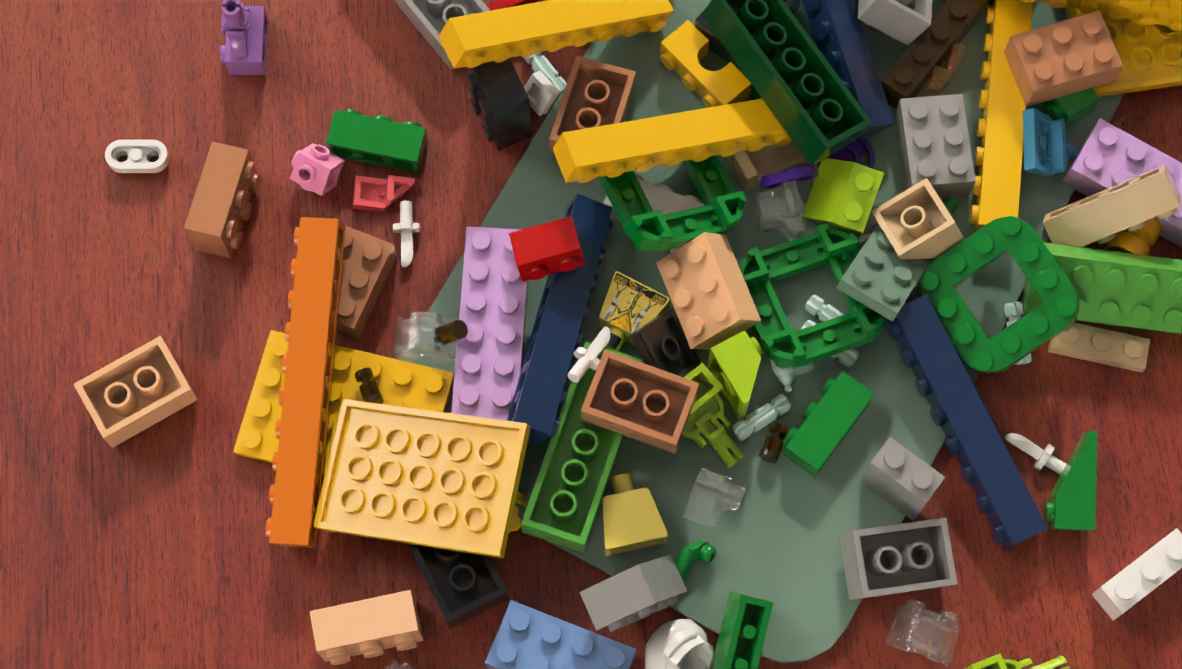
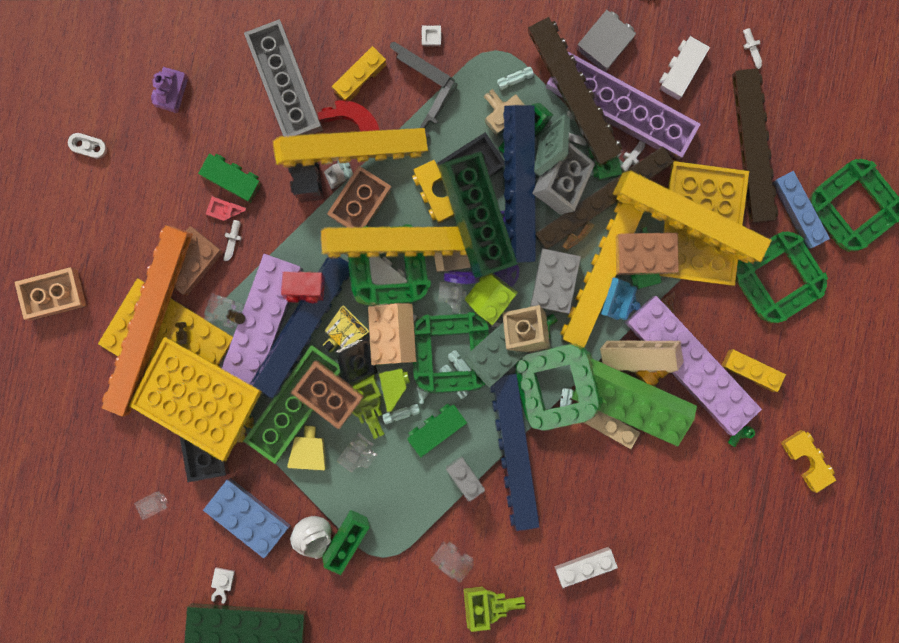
camera: 15 degrees right, 15 degrees up
nougat brick [184,141,261,259] -> none
bright pink brick [290,143,345,196] -> none
light nougat brick [310,590,424,665] -> none
white piece [567,326,610,383] -> none
light grey brick [579,554,687,632] -> none
green arm [675,540,717,581] -> none
dark brown piece [758,422,788,463] -> none
light grey brick [839,518,958,600] -> none
white piece [1005,433,1066,475] -> none
green slope [1043,431,1097,531] -> none

